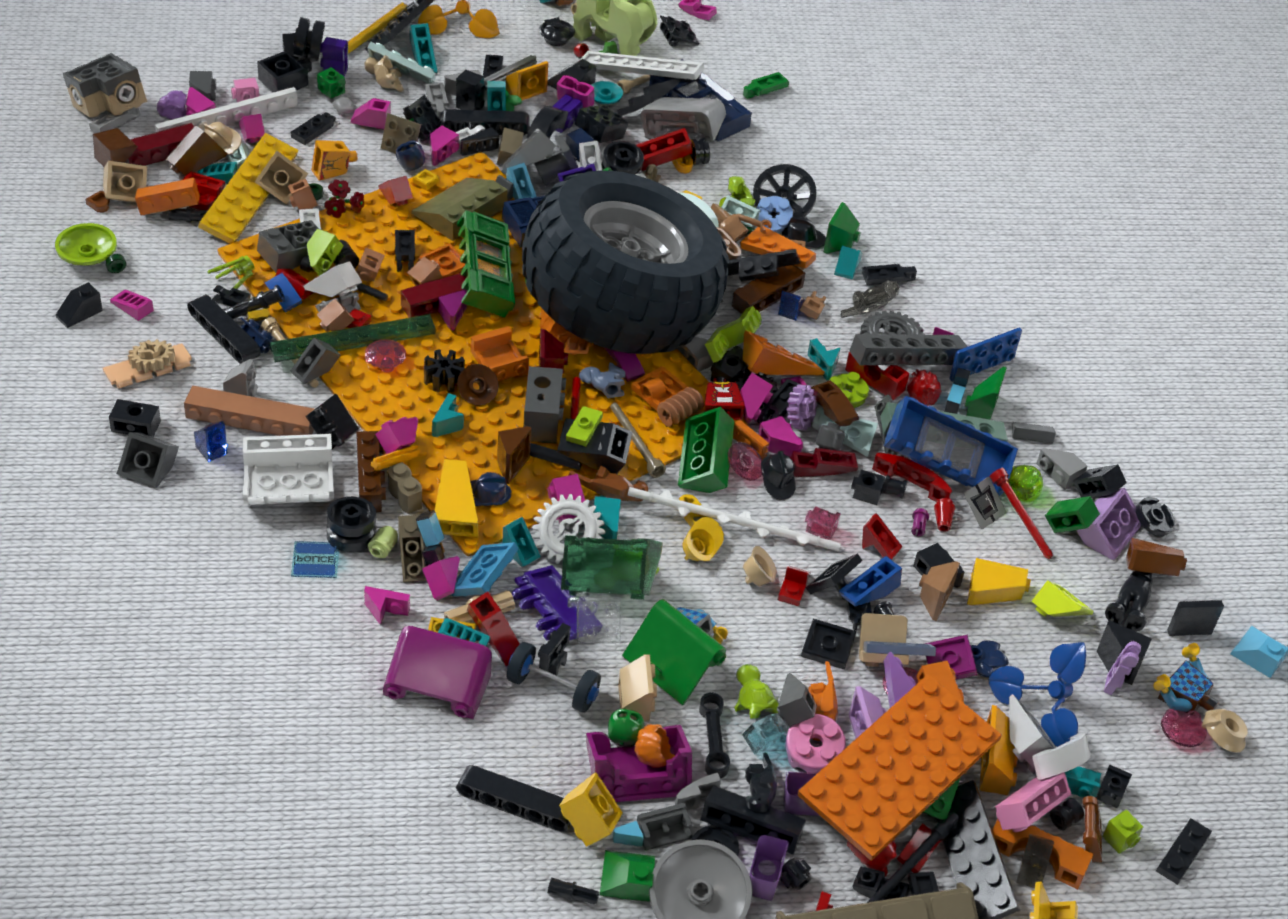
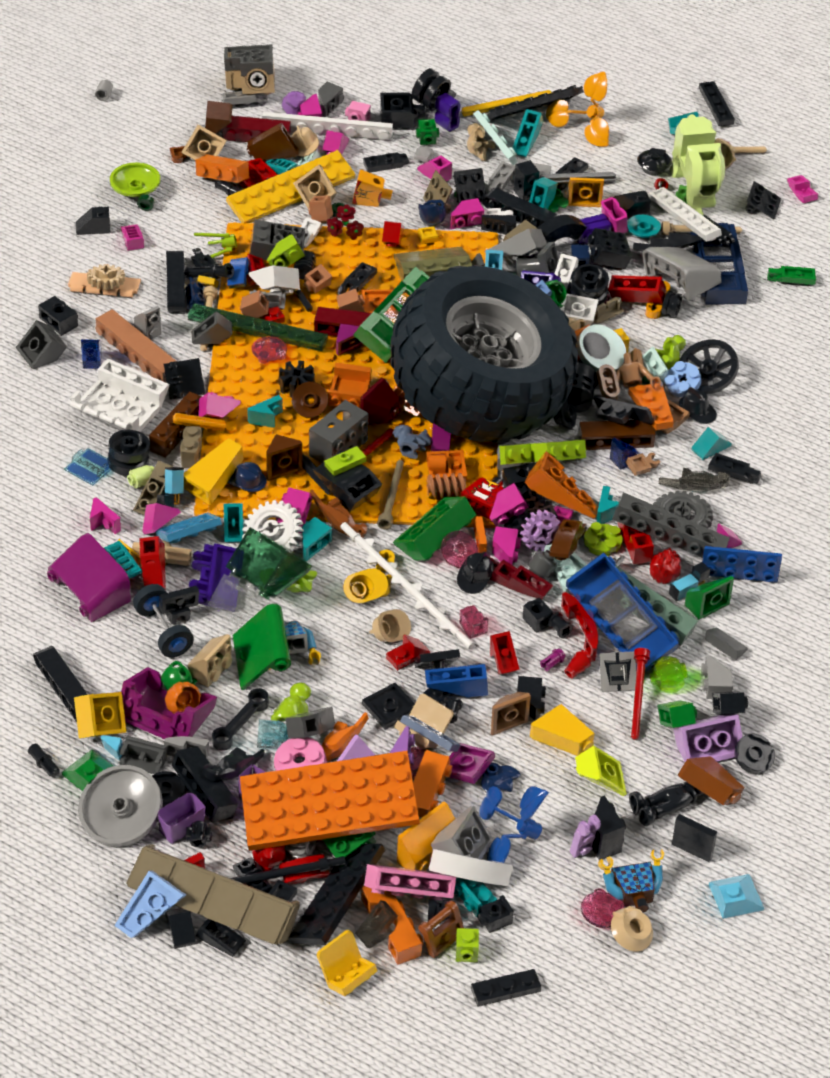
camera: 40 degrees right, 0 degrees up
green slope [823,202,861,254] -> none

